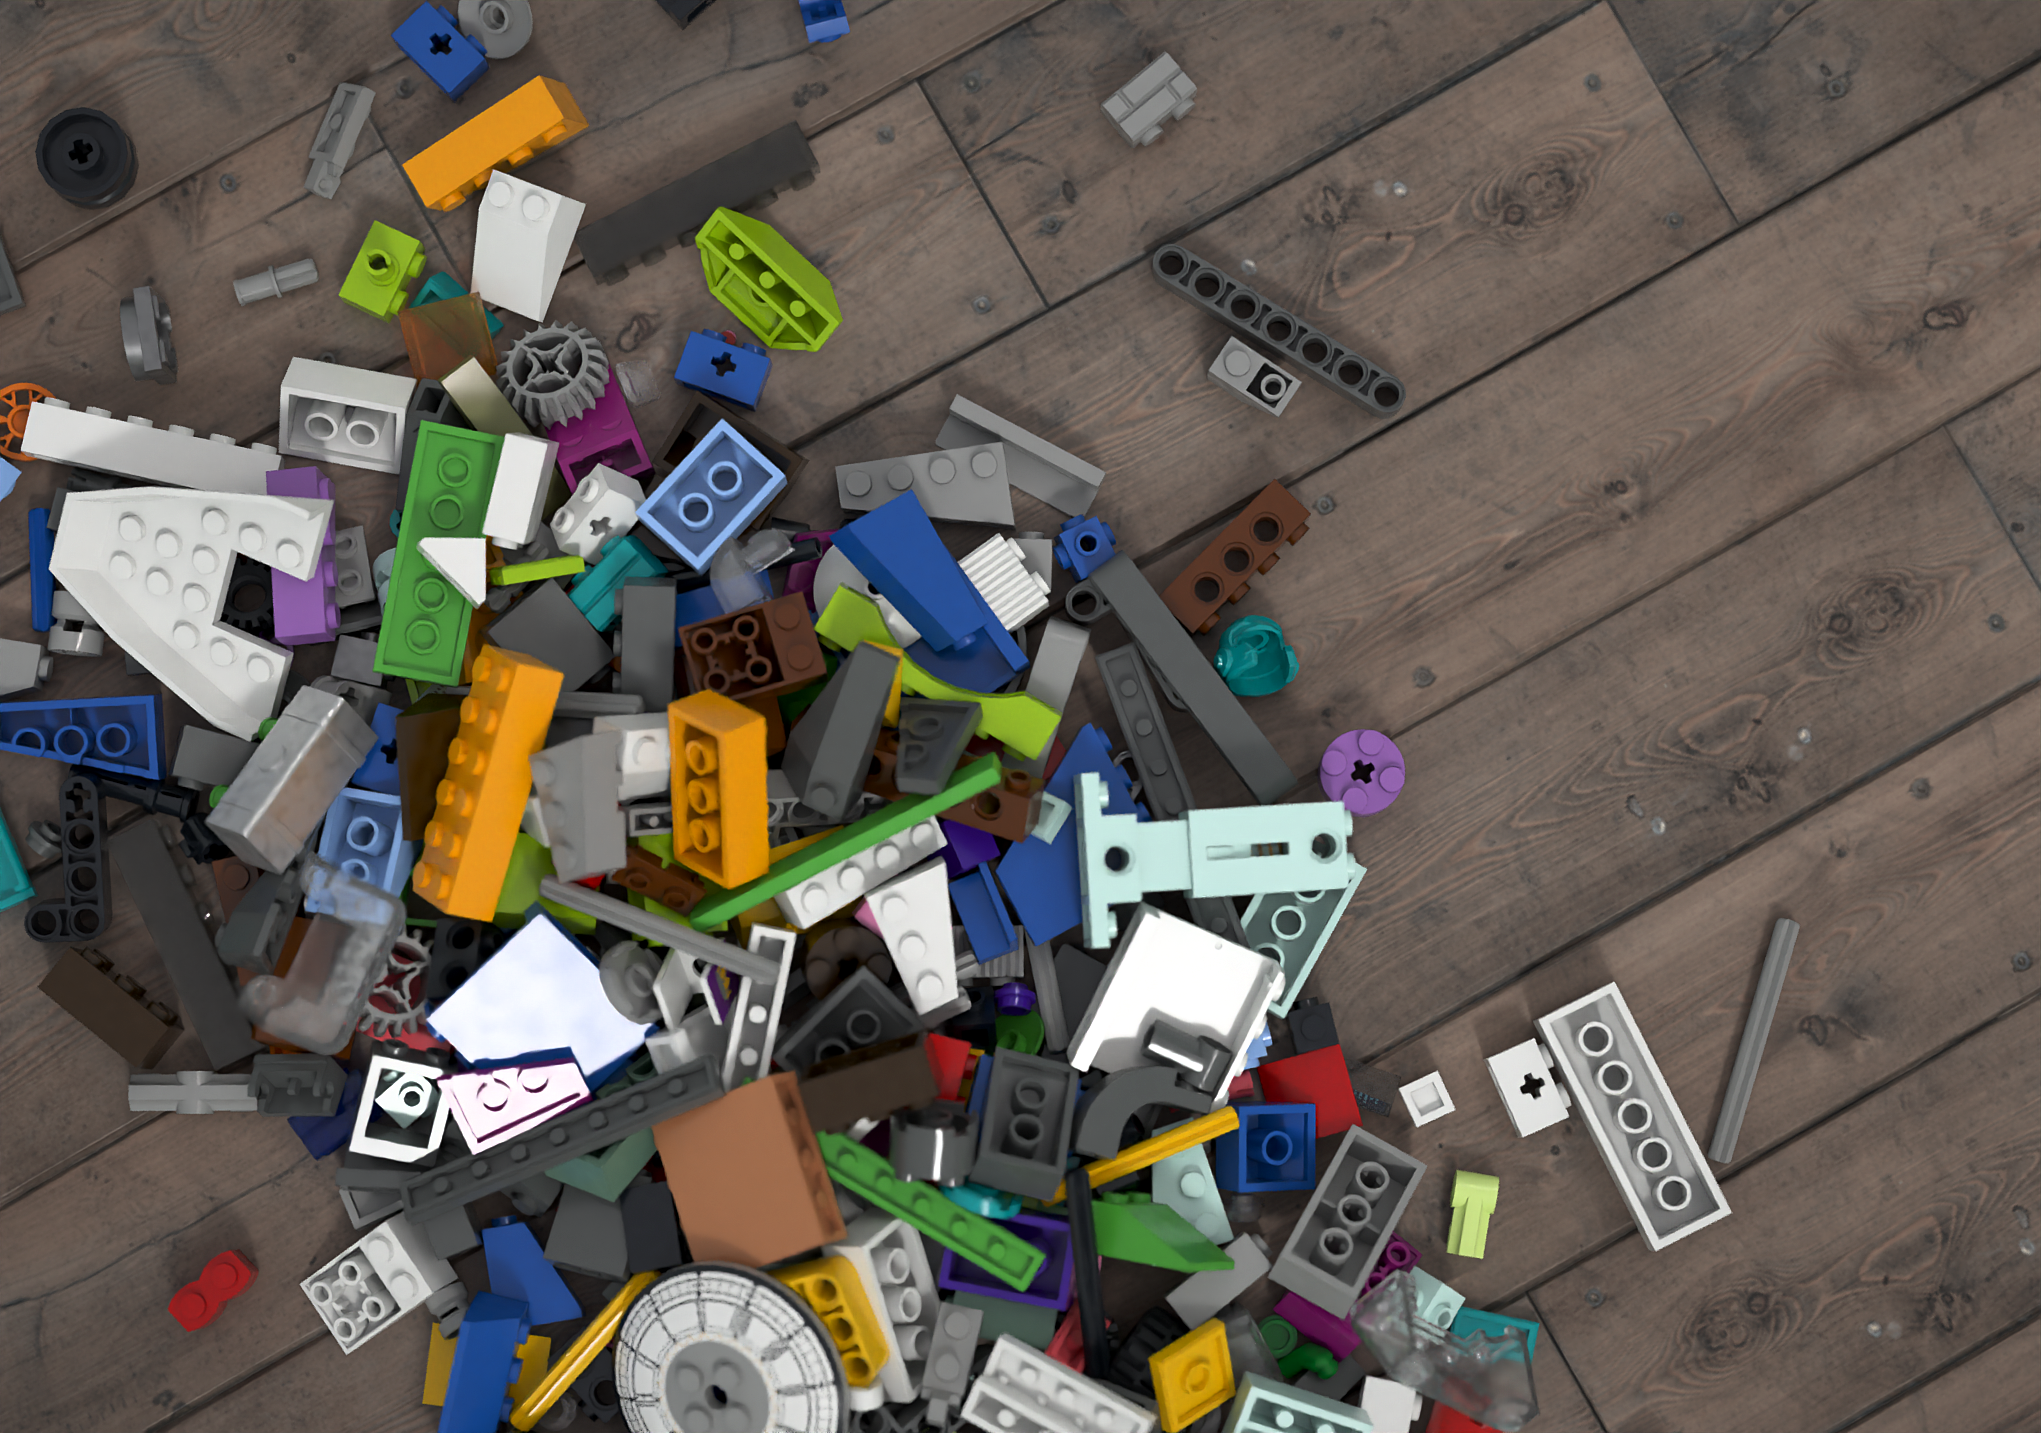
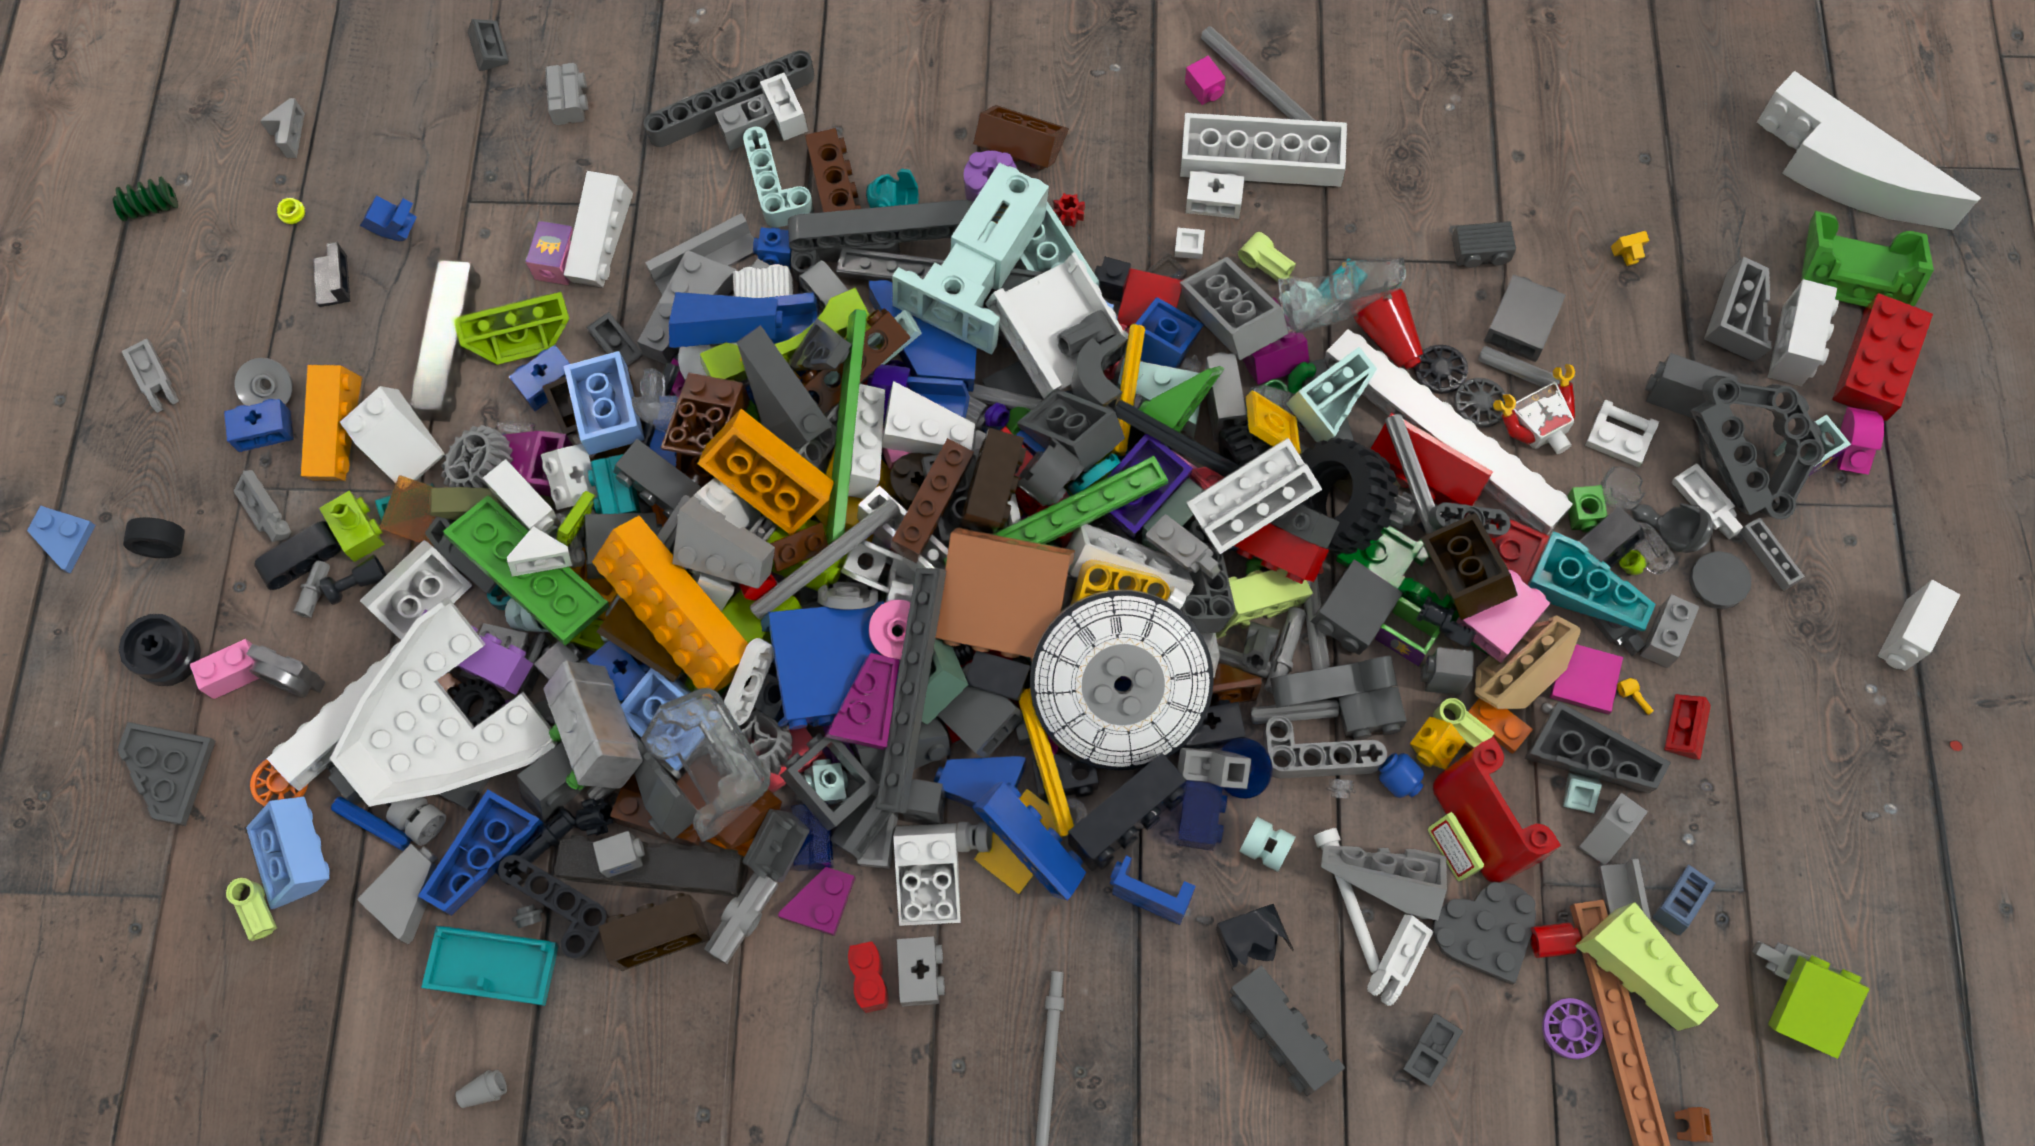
camera: 55 degrees left, 15 degrees down
none -> black tyre [123,517,185,558]
none -> bright pink brick [190,639,259,699]
none -> black beam [254,521,342,590]
none -> black piece [320,554,386,605]
none -> piece [526,221,573,285]
none -> white wedge [564,171,633,288]
none -> dark grey slope [587,312,643,367]
none -> light grey brick [593,831,645,878]
none -> white beam [721,638,774,726]
none -> light aqua beam [743,126,814,228]
none -> white brick [760,73,808,141]
none -> magenta wing [778,867,855,936]
none -> bright pink dish [869,600,911,660]
none -> reddish brown brick [890,438,974,564]
none -> light grey brick [897,936,945,1007]
none -> reddish brown slope [973,105,1069,170]
none -> red gear [1053,193,1085,228]
none -> dark pink brick [1185,55,1226,105]

